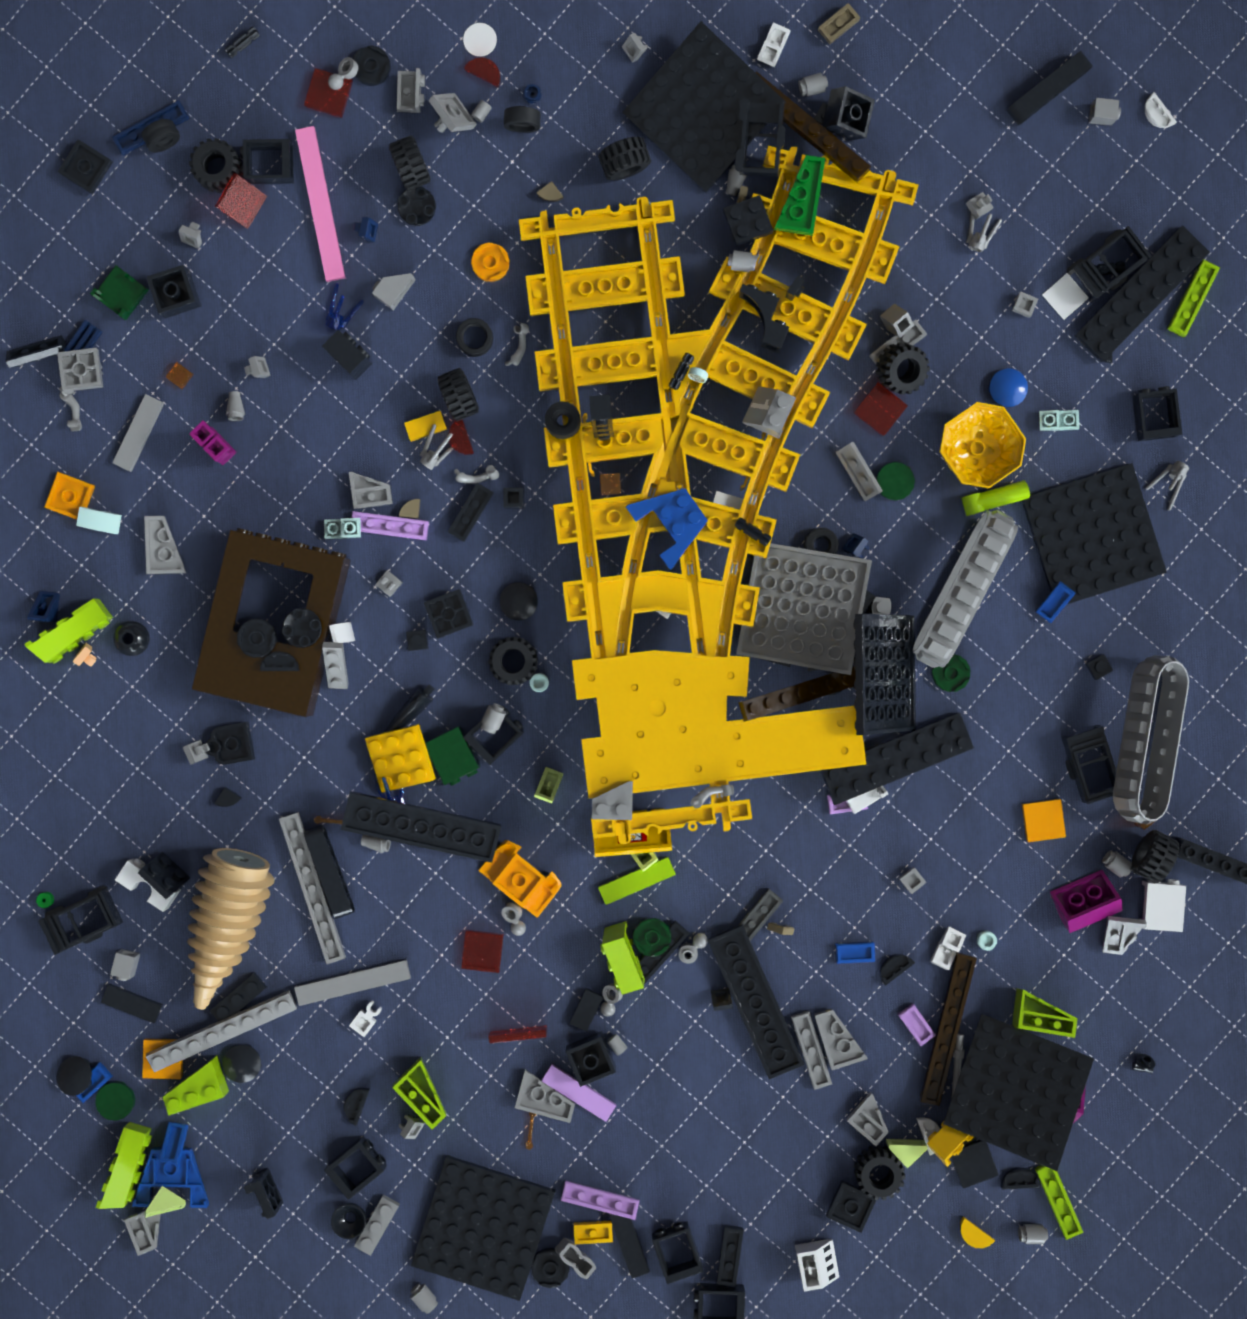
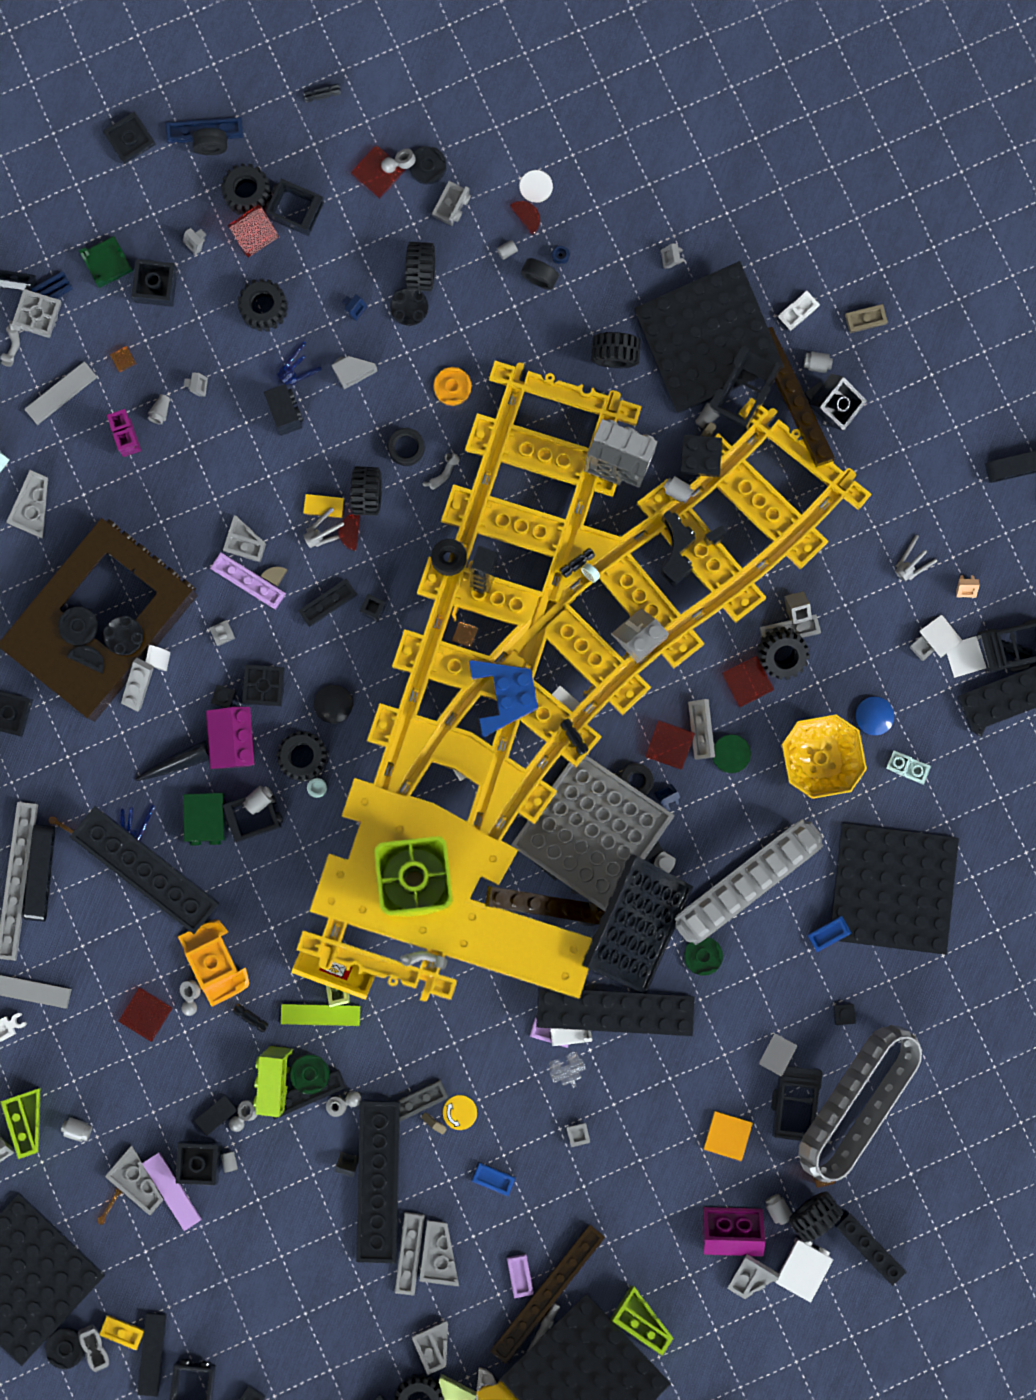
camera: 25 degrees right, 5 degrees down
bright pink tile [295,126,346,282] -> none
light aqua slope [324,518,361,539] -> none
light grey cone [361,835,391,853] -> none
yellow plate [365,724,436,793] -> none
light grey tile [429,93,477,133] -> none
light grey piece [454,465,499,484] -> none
clear red tile [489,1025,548,1044] -> none
yellowish green slope [534,767,564,803] -> none
dark tan tile [537,181,563,202] -> none
lavender tile [561,1181,640,1220] -> none
light grey wing [592,781,633,820] -> none
green wing [774,155,825,236] -> none
black tile [880,954,915,986] -> none
white slope [930,927,966,970] -> none
lime piece [961,480,1030,516] -> none
light grey tile [966,192,993,219] -> none
light aqua tile [976,930,997,951] -> none
black window [1132,386,1182,442] -> none
light grey plant [1146,461,1189,511] -> none
none -> light grey brick [61,1117,92,1142]
none -> magenta slope [206,707,254,769]
none -> black axle [232,1004,269,1033]
none -> black tyre [238,279,288,331]
none -> lime piece [374,836,453,916]
none -> yellow sticker [443,1095,477,1130]
none -> clear hips [549,1052,586,1088]
none -> piece [584,419,658,488]
none -> clear red tile [645,720,695,770]
none -> white sticker [759,1033,798,1076]
none -> white sticker [919,615,963,658]
none -> light nougat tile [956,575,980,598]

